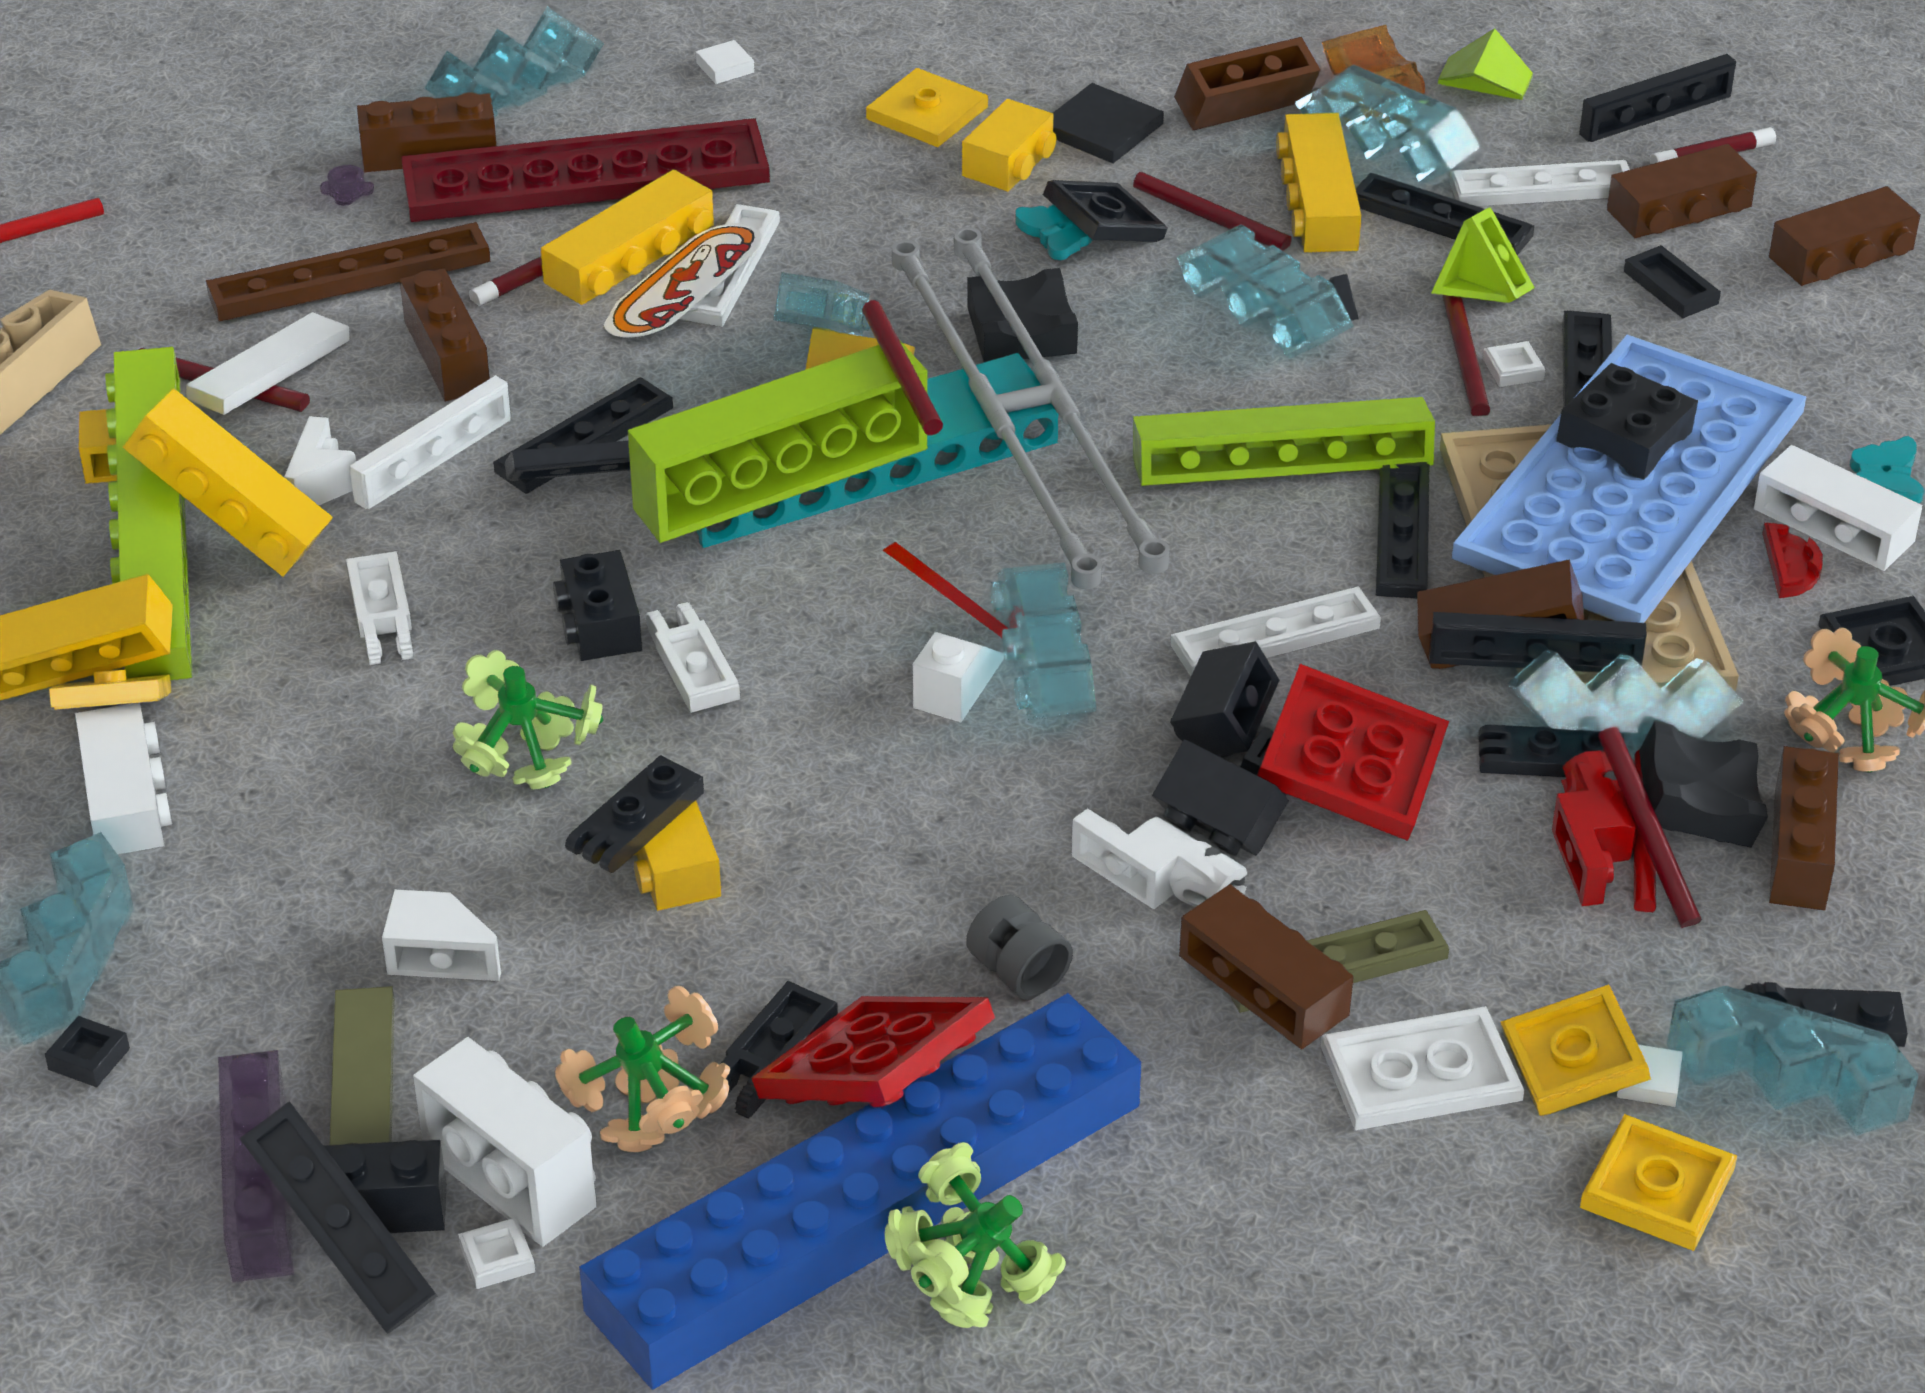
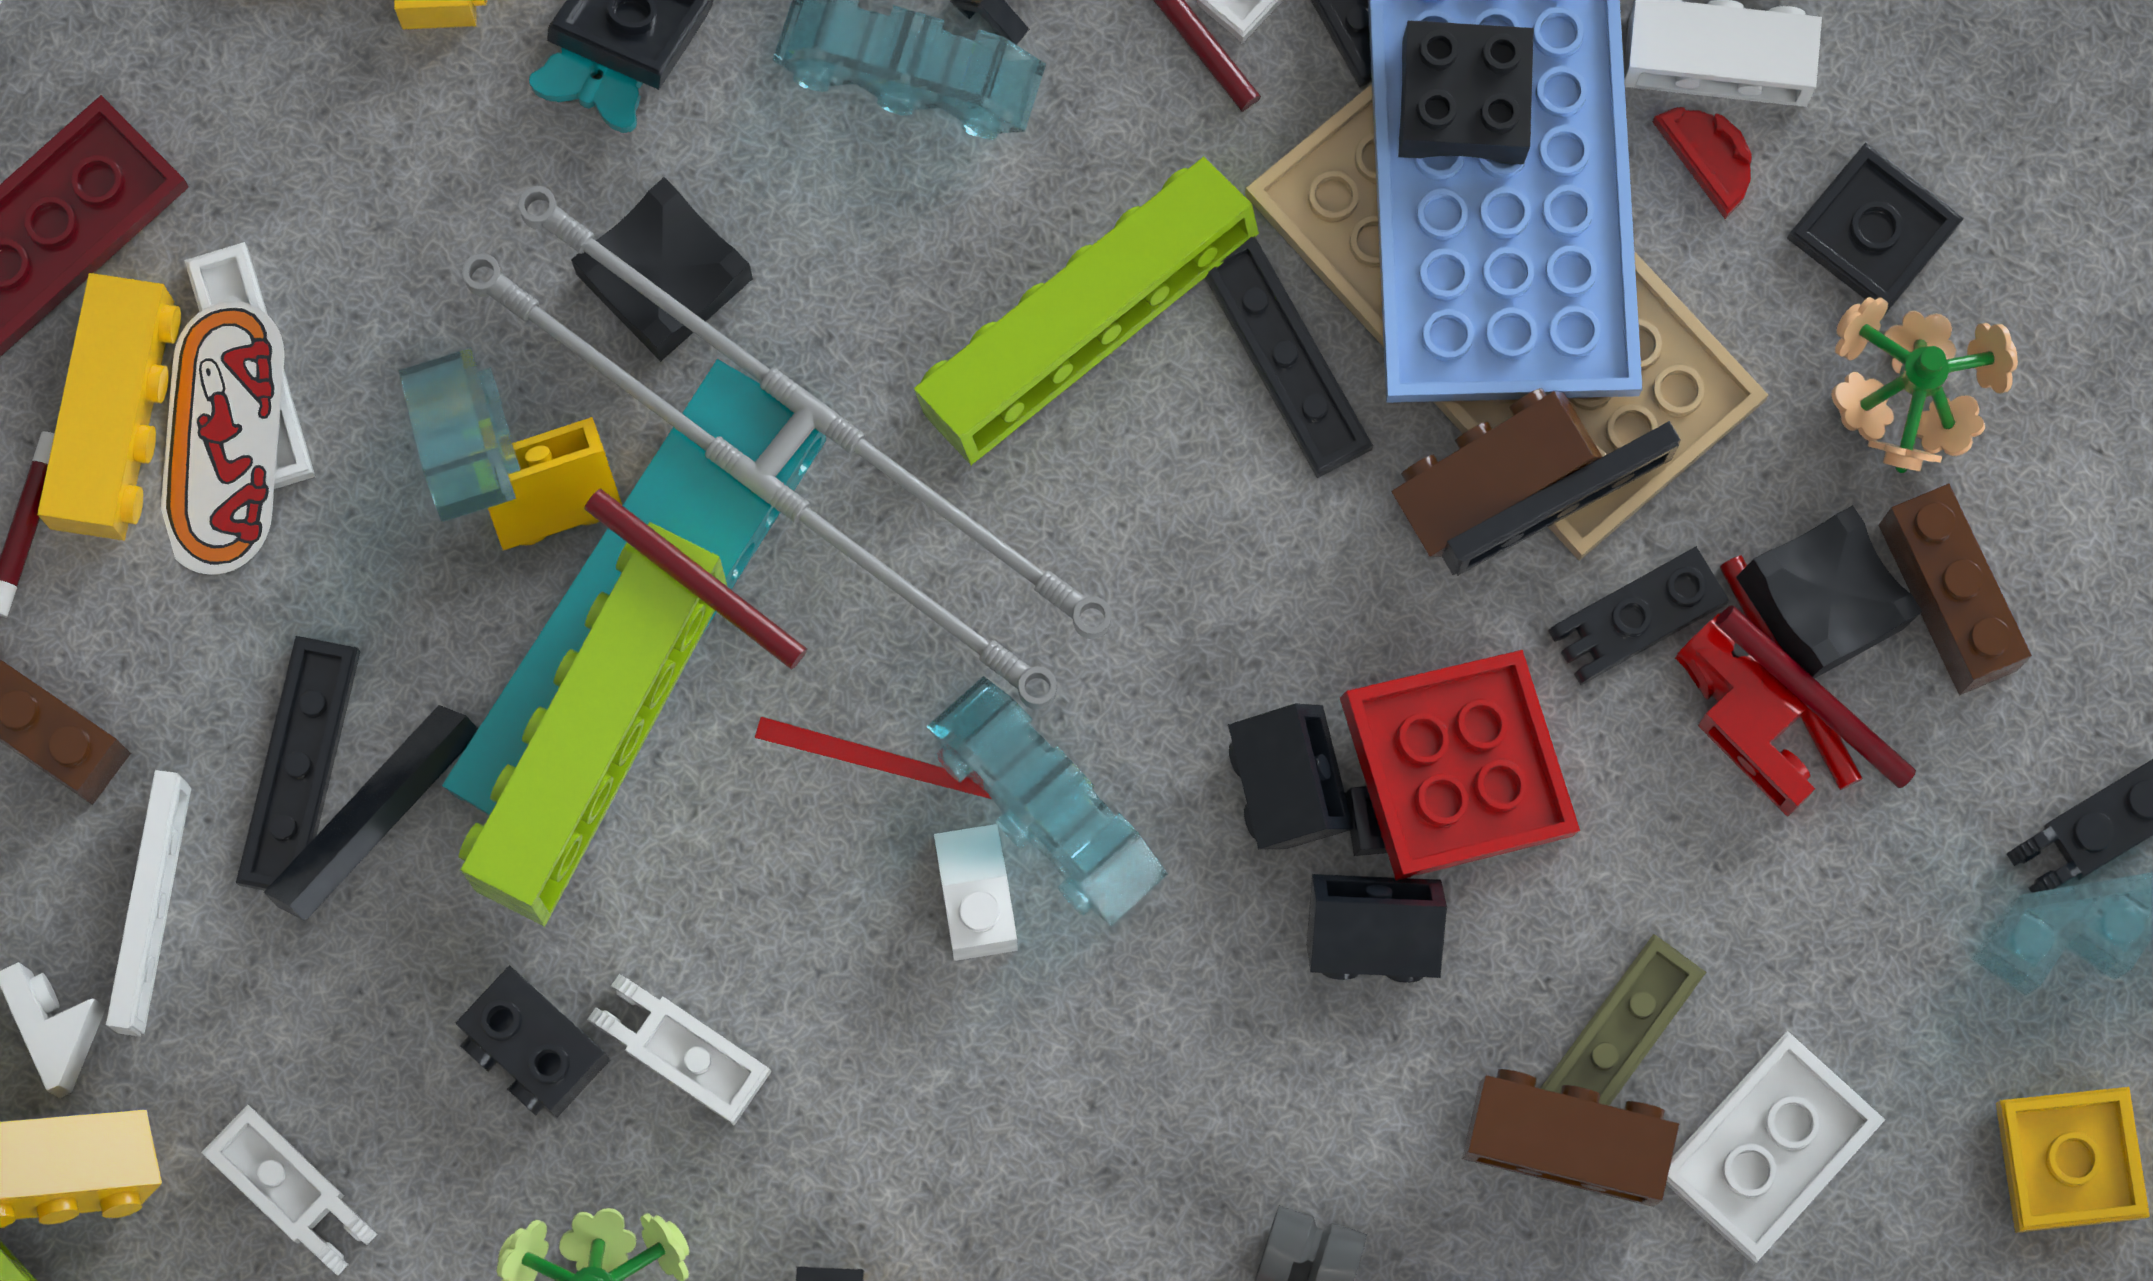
camera: 35 degrees left, 35 degrees up
white plate [1072,808,1247,909] -> none
white tile [1171,586,1381,676] -> none
yellow plate [1500,984,1651,1116] -> none
clear light blue brick [1507,649,1743,737] -> none
white tile [1617,1045,1683,1107] -> none

